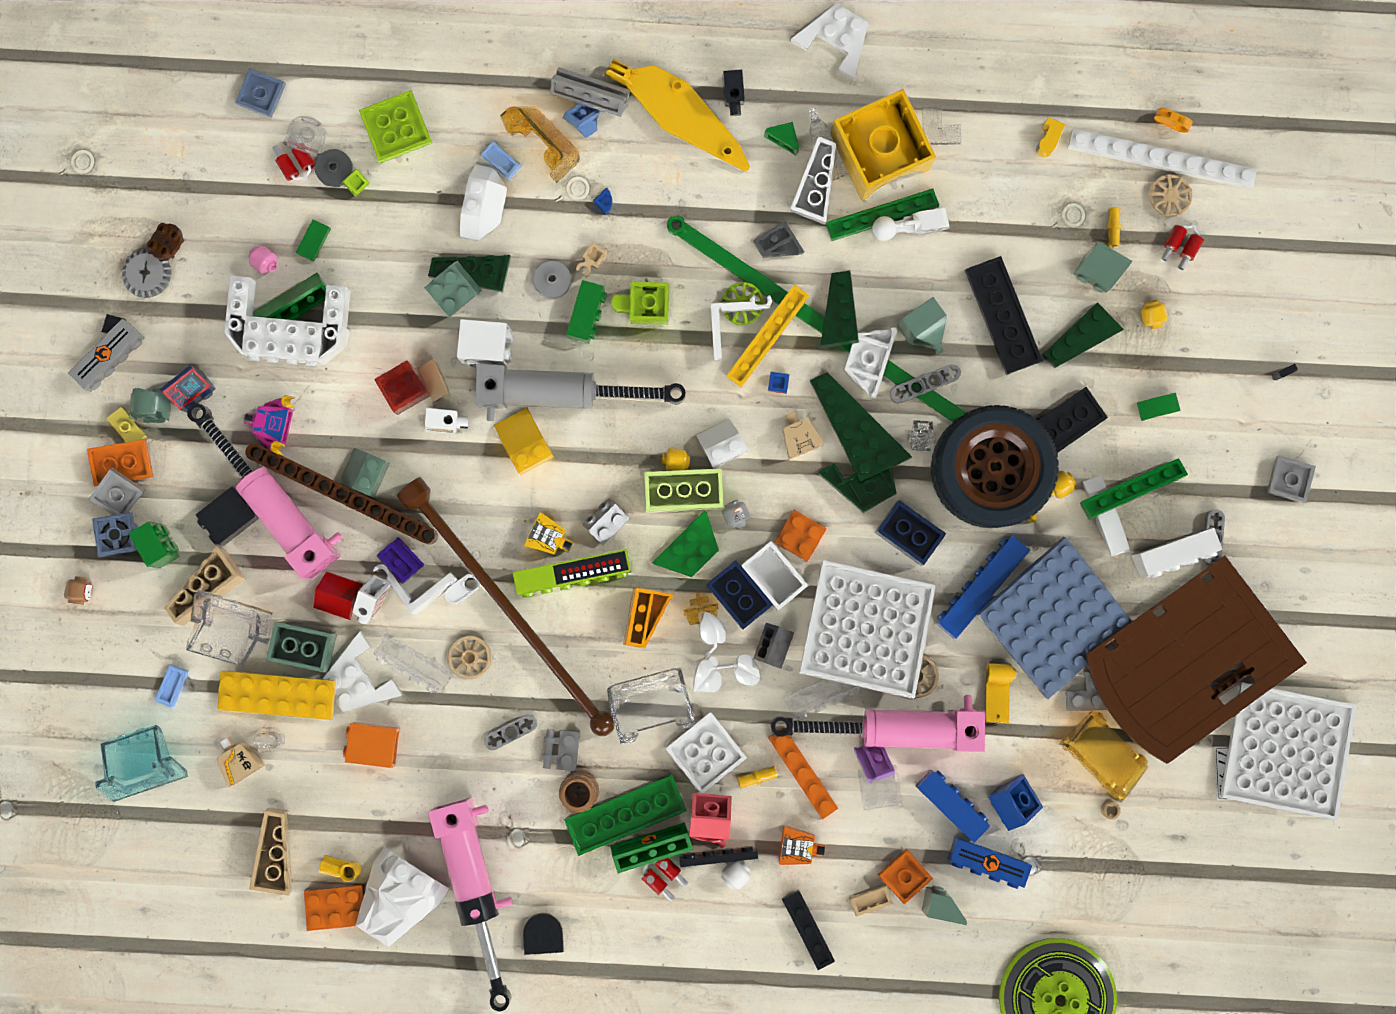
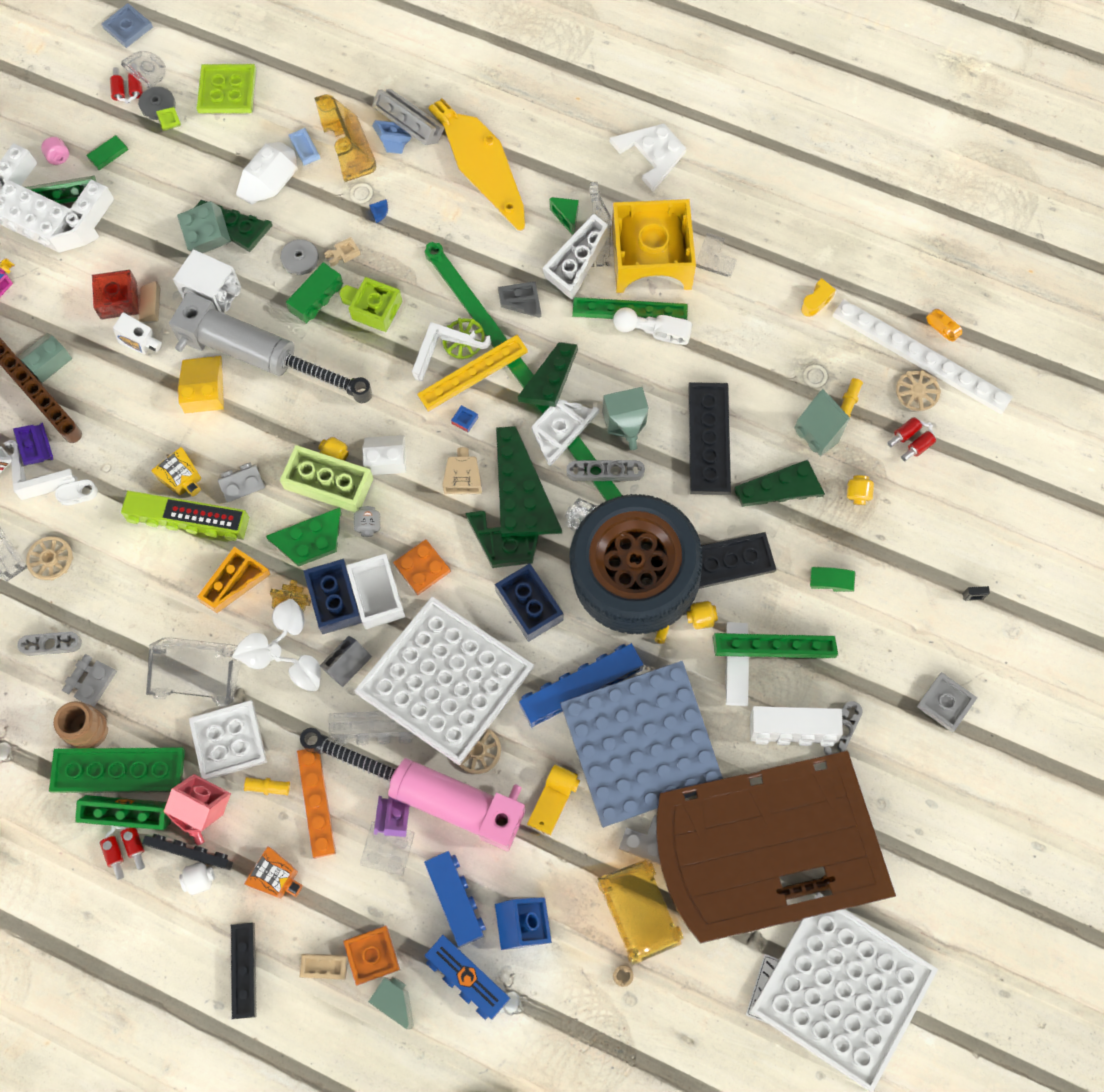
camera: 25 degrees right, 15 degrees down
reddish brown piece [397,477,615,737] -> none
black torso [722,69,745,116] -> none

